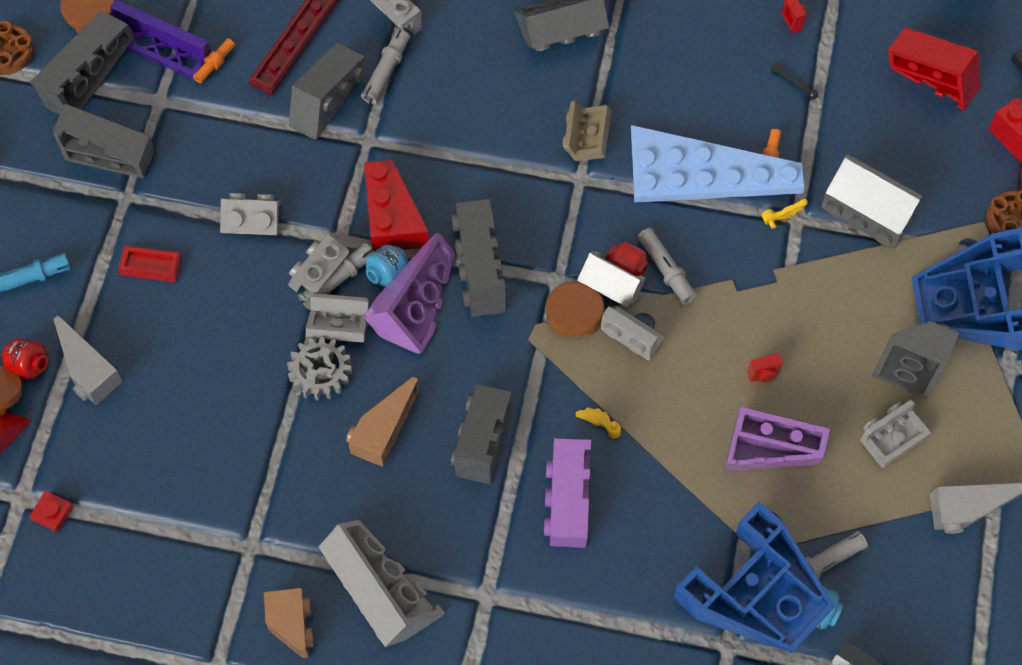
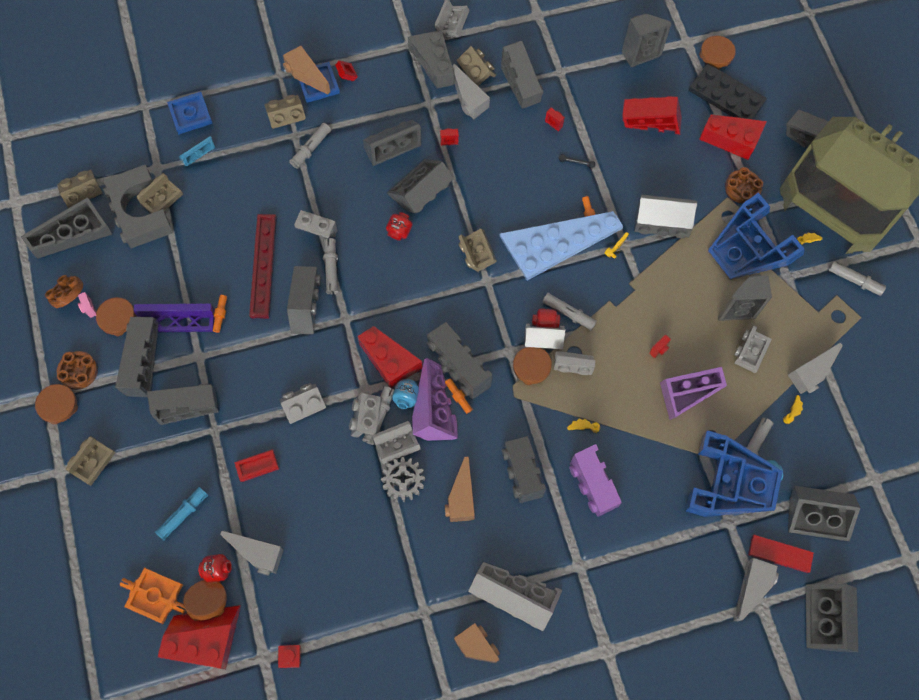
camera: 30 degrees left, 5 degrees up
none -> red head [386,212,413,241]
none -> orange bar [445,378,473,414]
none -> yellow piece [783,395,803,424]

